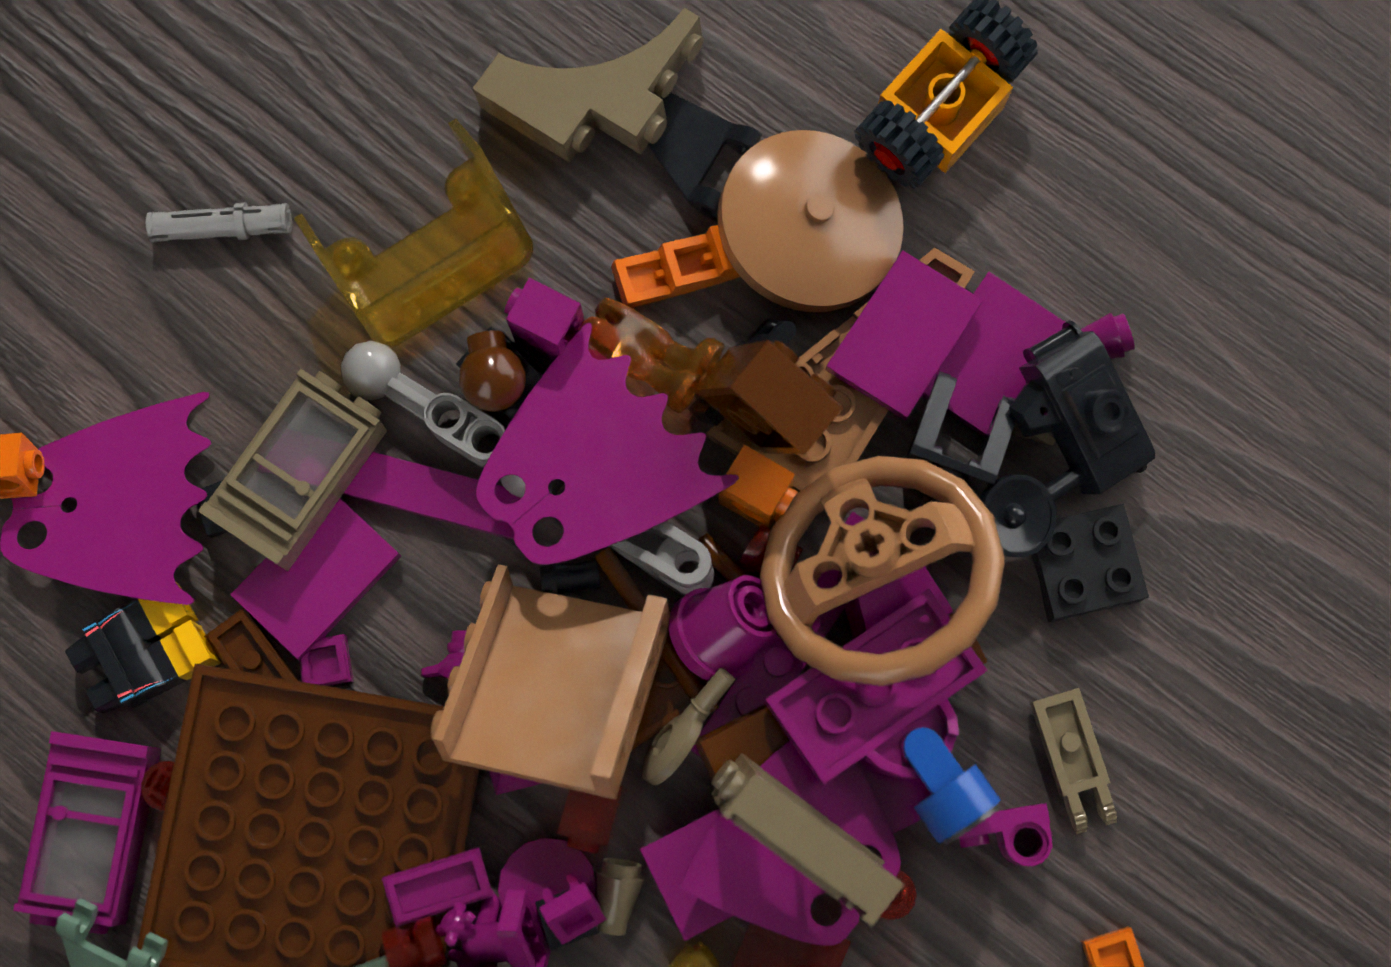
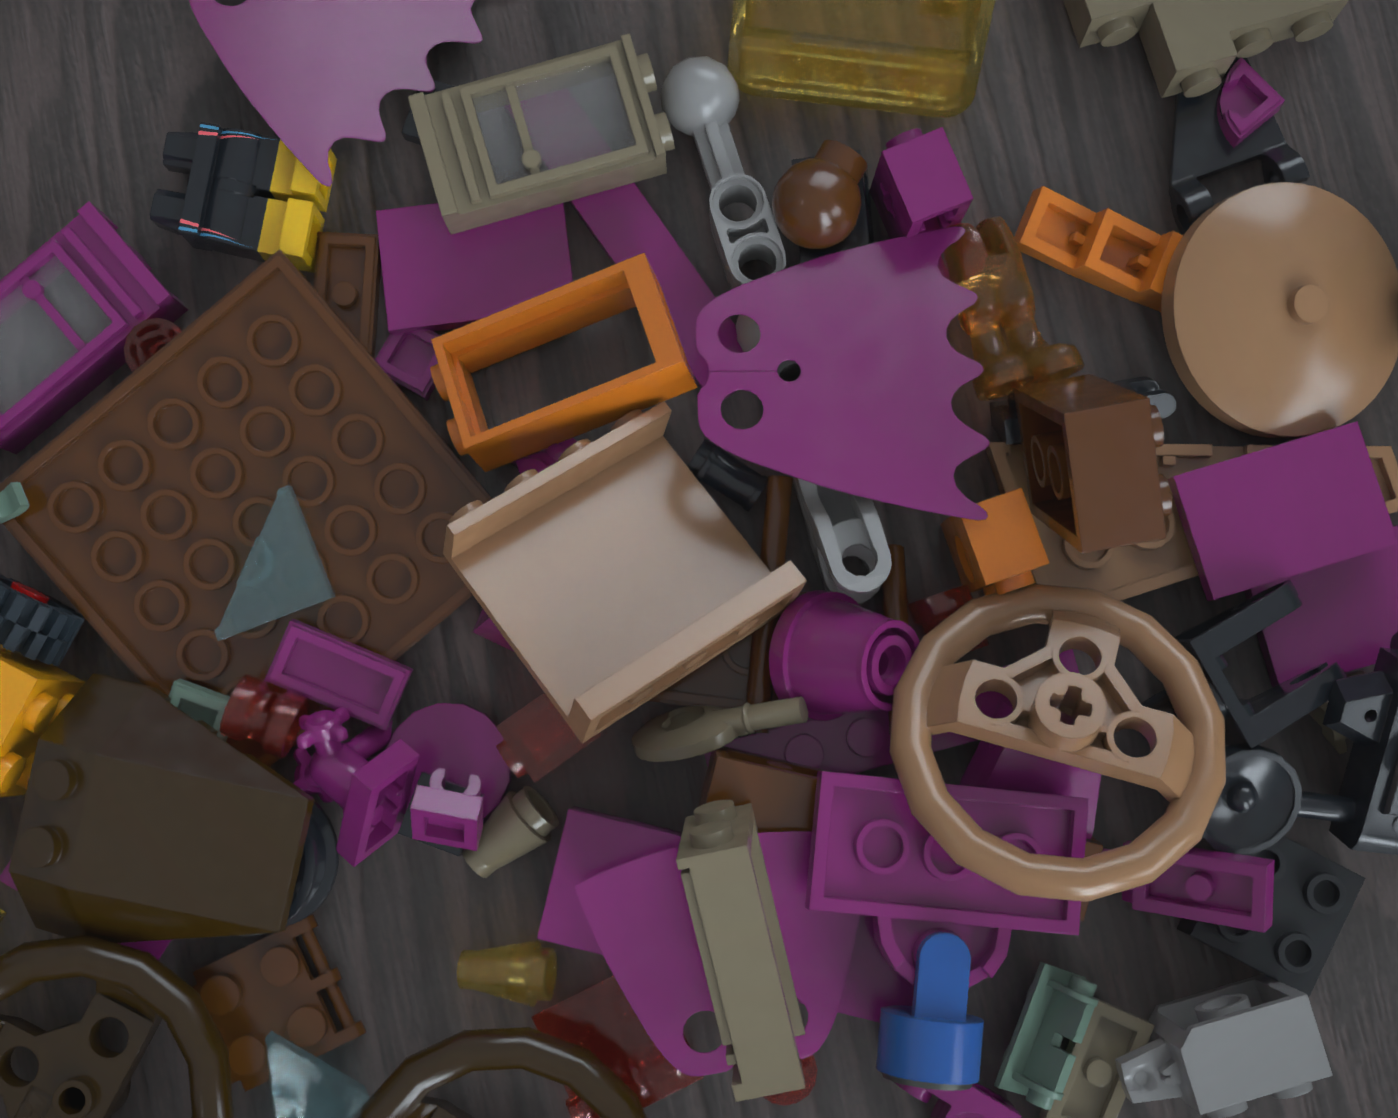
camera: 40 degrees right, 5 degrees up
none -> clear light blue tile [215,485,335,641]
none -> orange window [430,253,698,473]
none -> sand green hinge [994,961,1099,1111]
none -> magenta hinge [1102,840,1275,933]
none -> light grey hinge [1115,974,1333,1118]
none -> magenta tile [1217,57,1285,148]

